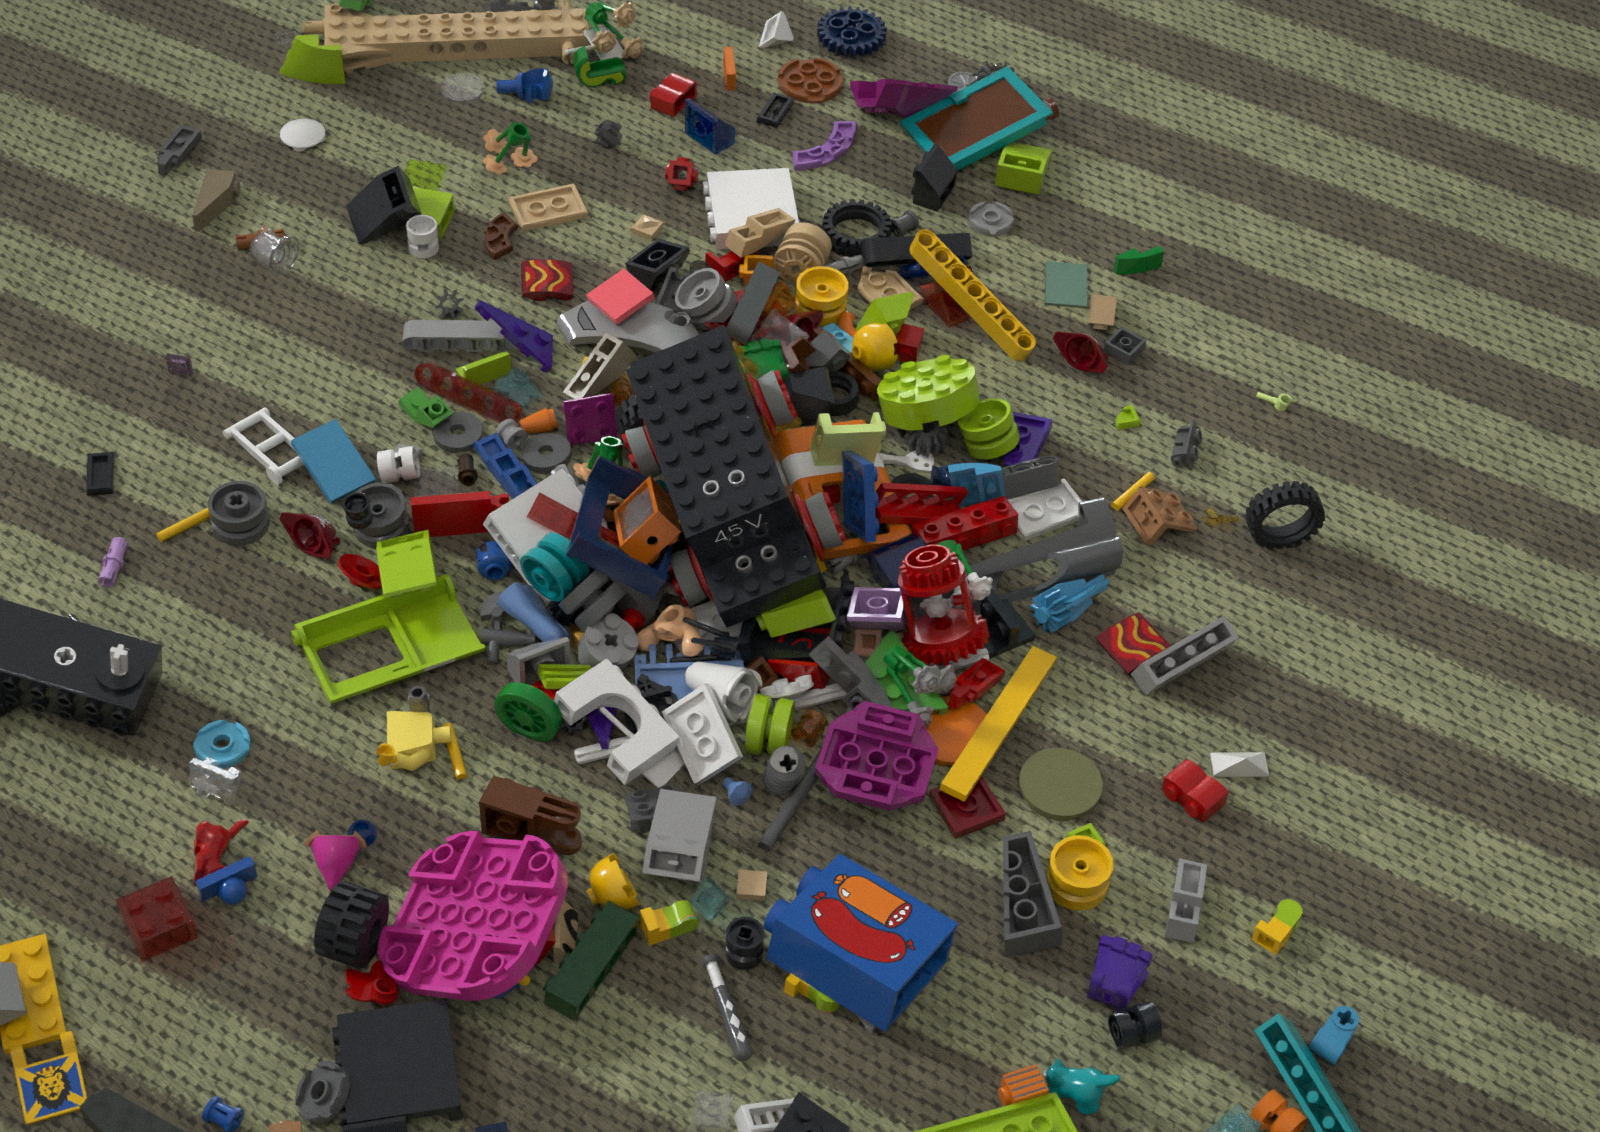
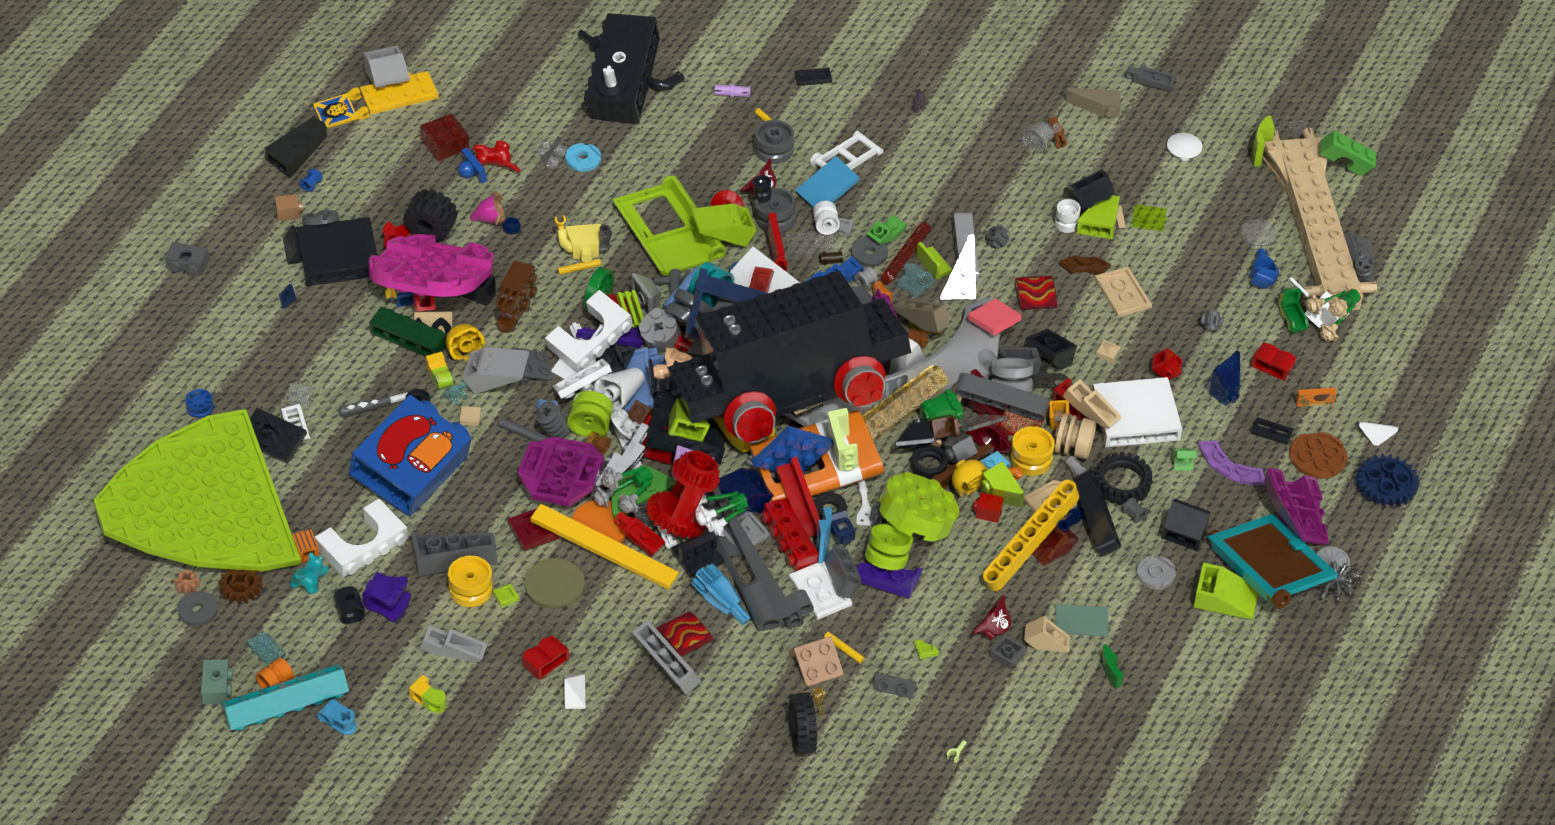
camera: 90 degrees right, 0 degrees up
plant [483,122,537,175] -> none
none -> white arch [315,499,408,577]
none -> bright green slope [1171,448,1197,471]

